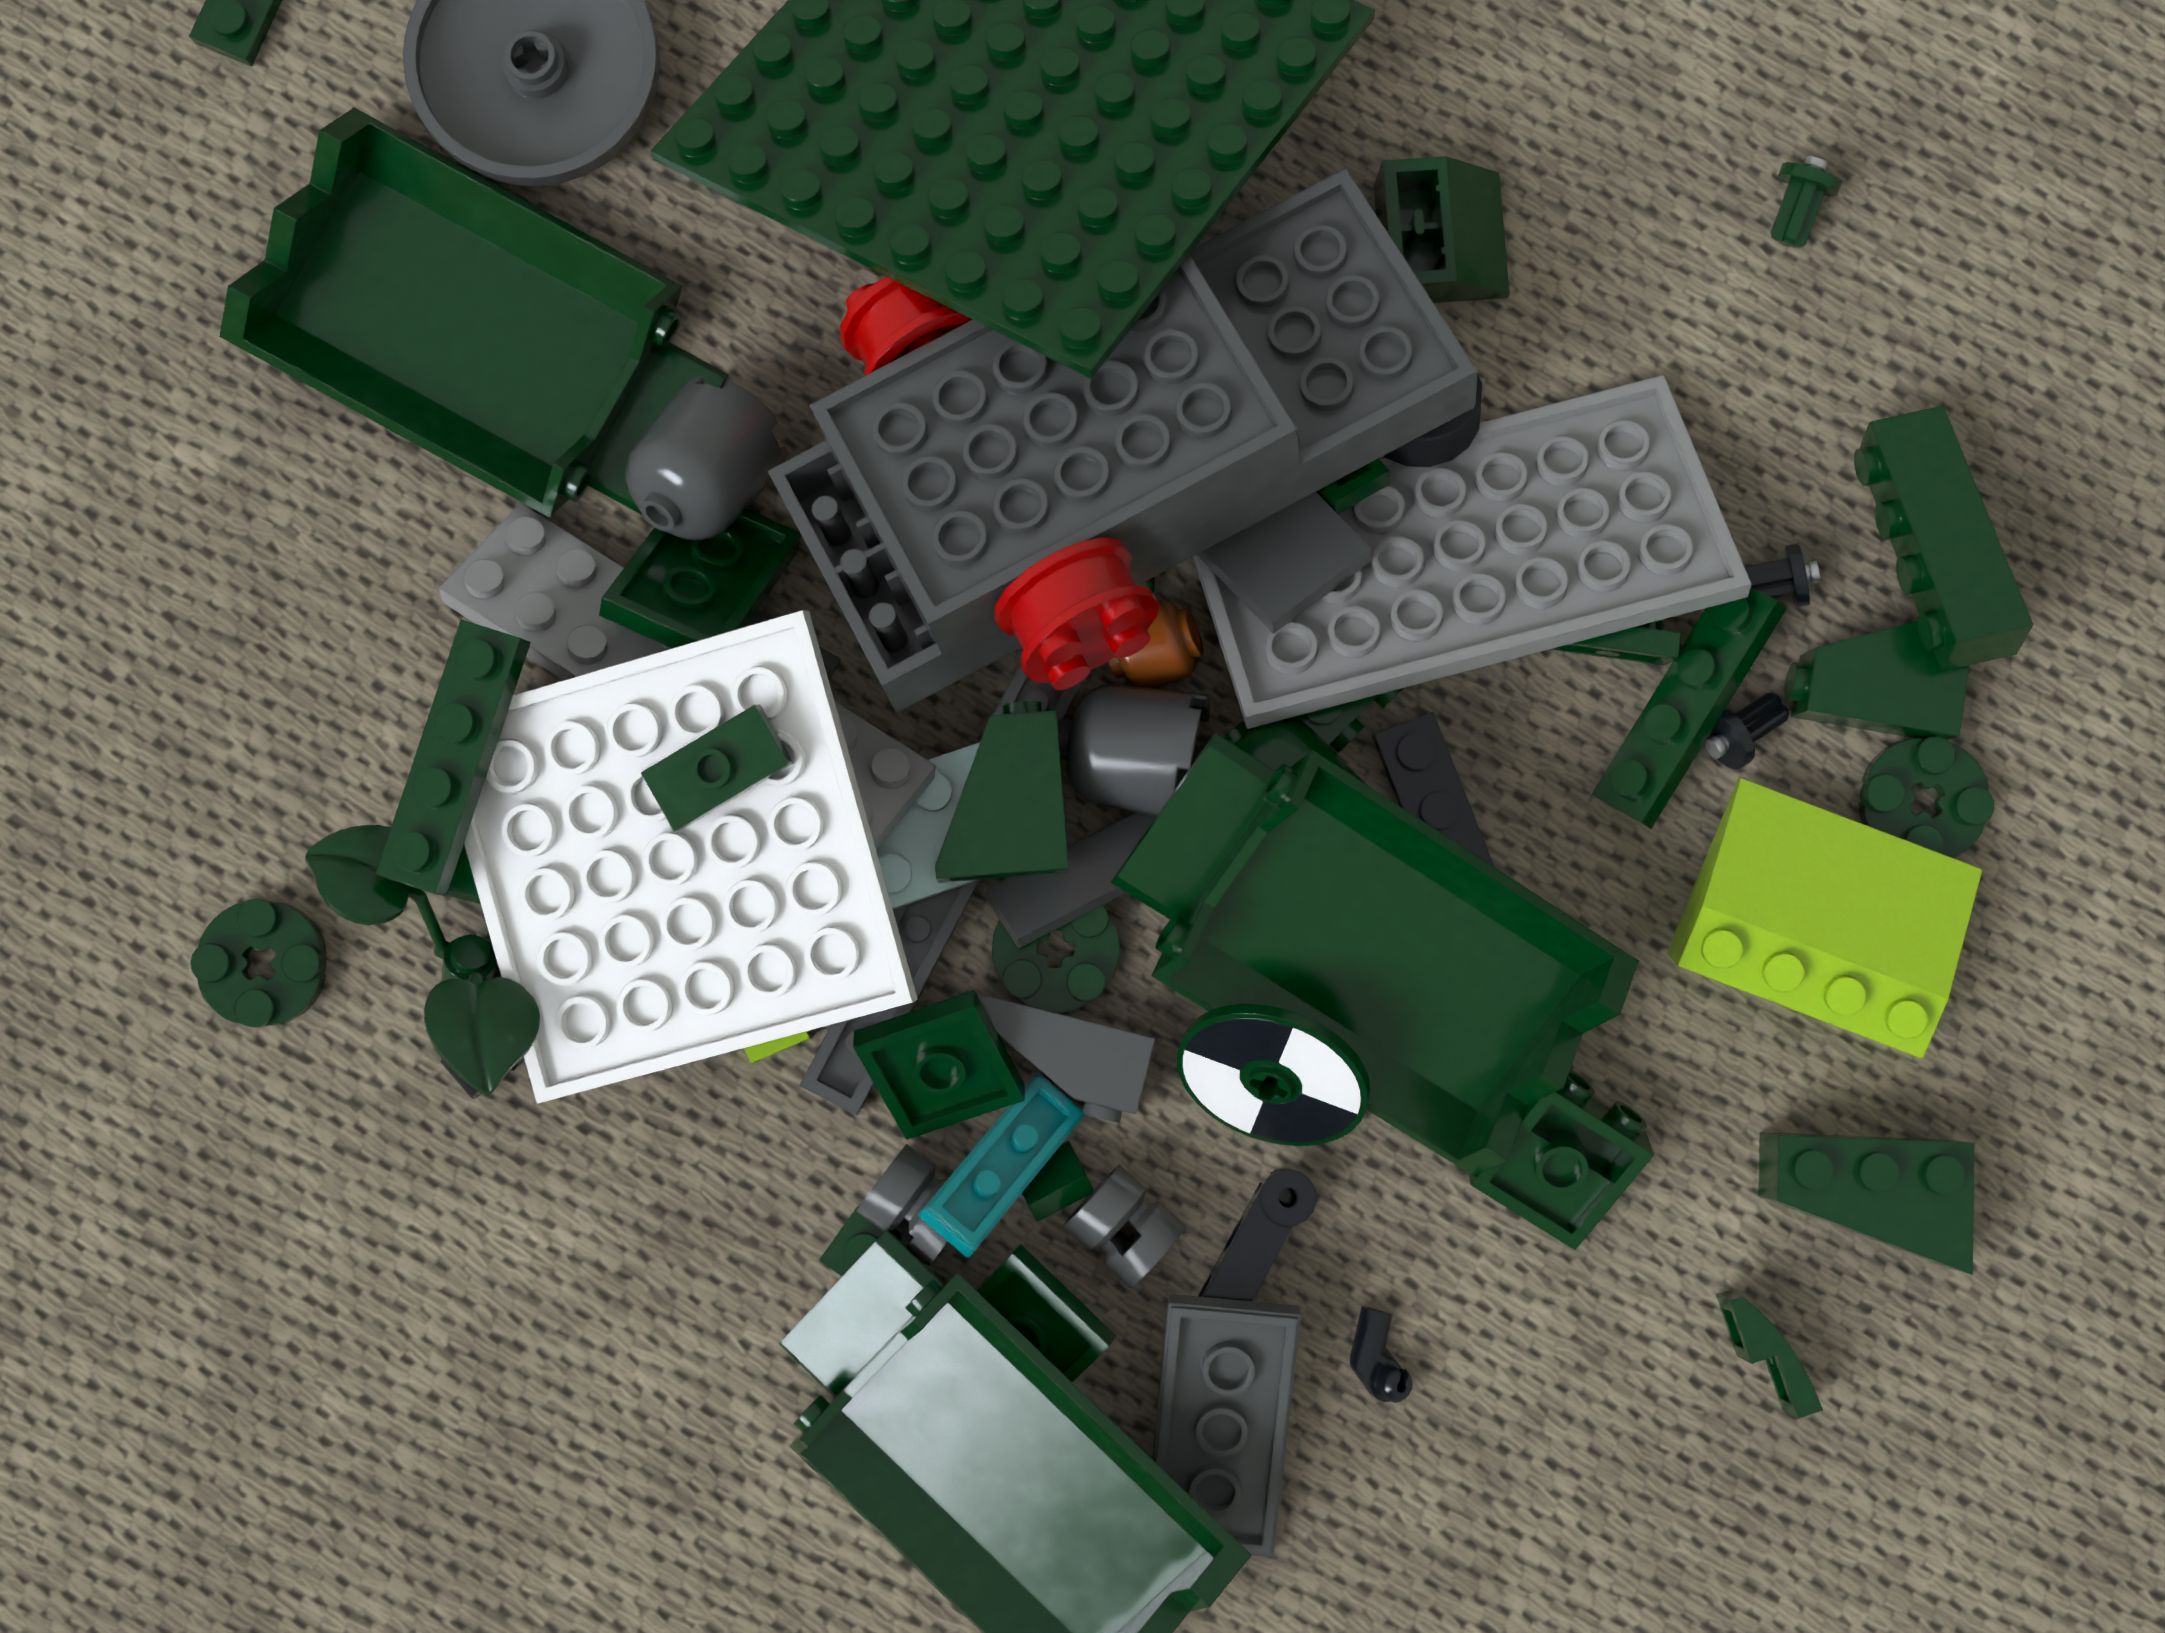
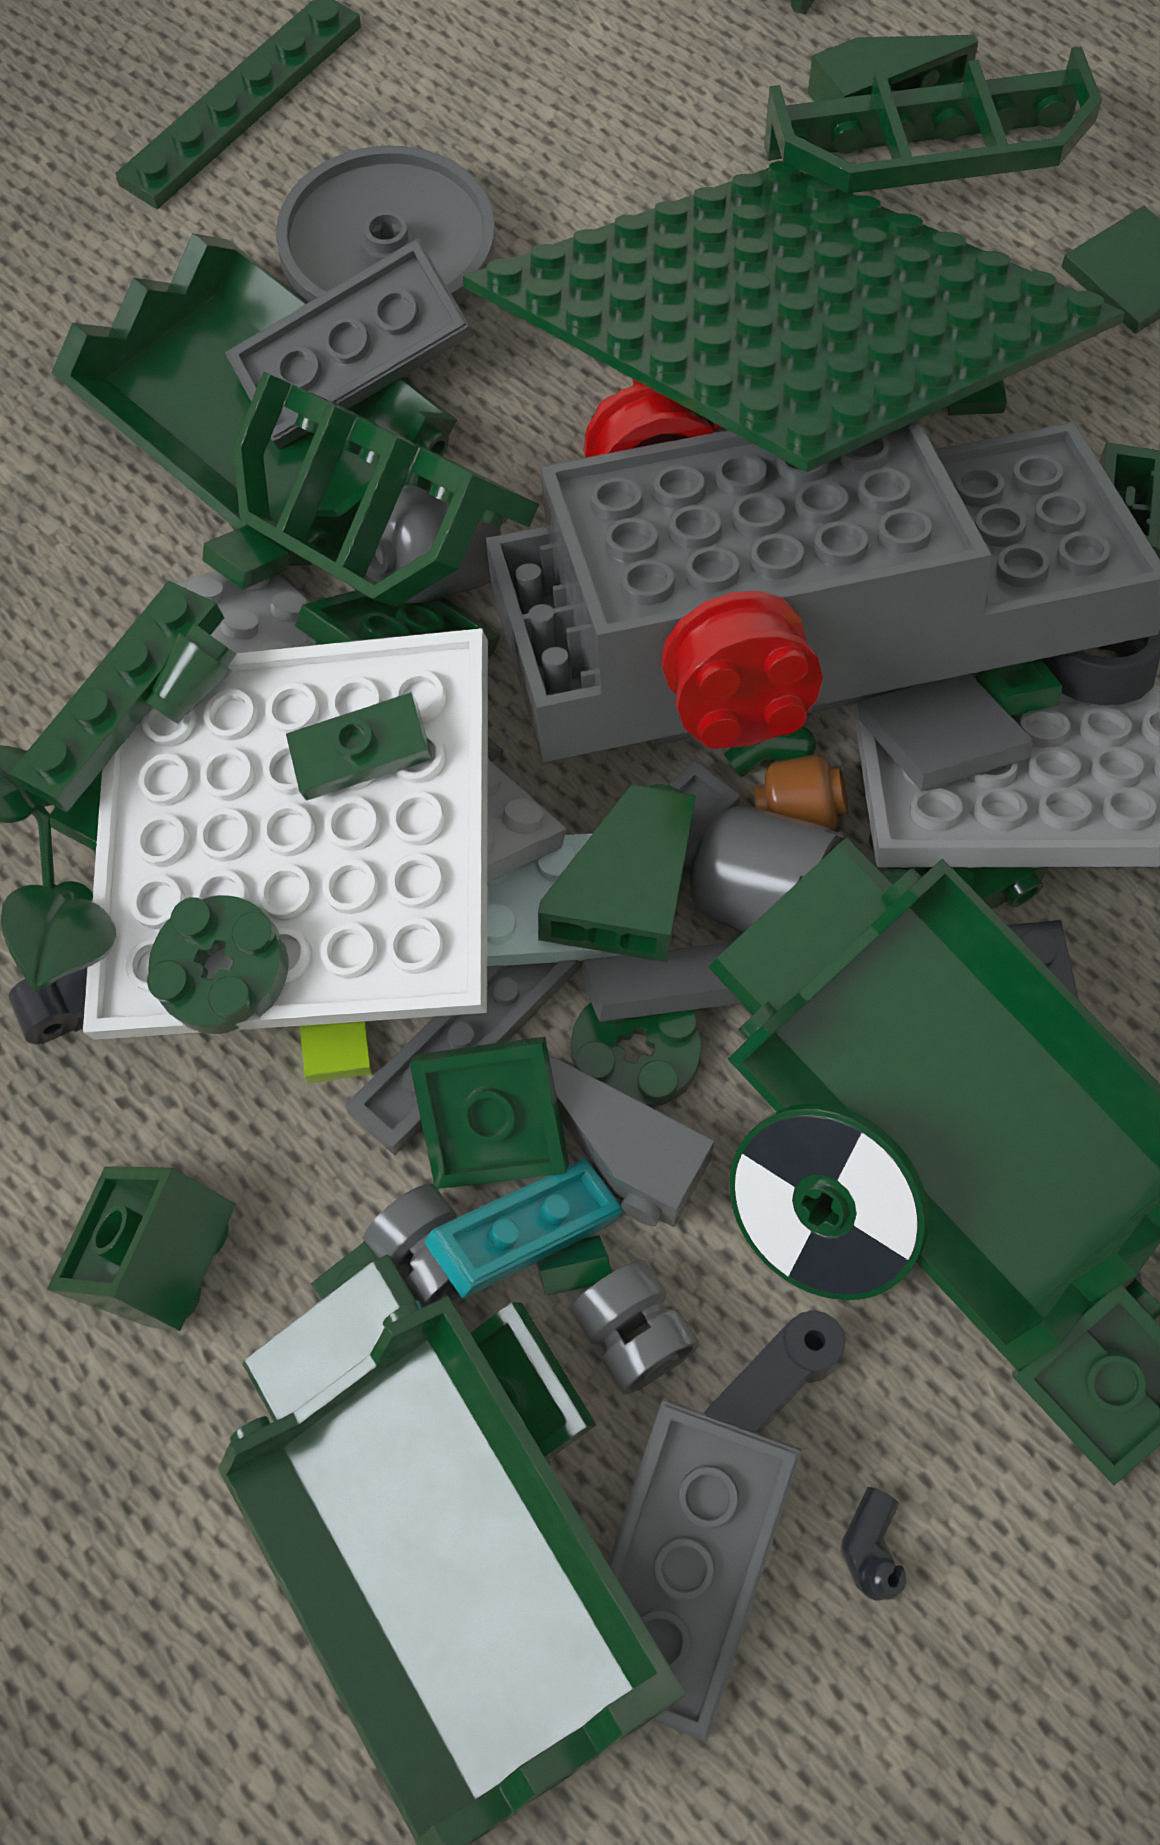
camera: 20 degrees right, 20 degrees down
none -> dark green slope [47,1166,236,1331]
none -> dark green cone [146,623,237,724]
none -> dark green plate [147,895,289,1034]
none -> dark green tile [202,525,289,590]
none -> dark grey tile [225,238,474,449]
none -> dark green plate [232,372,539,607]

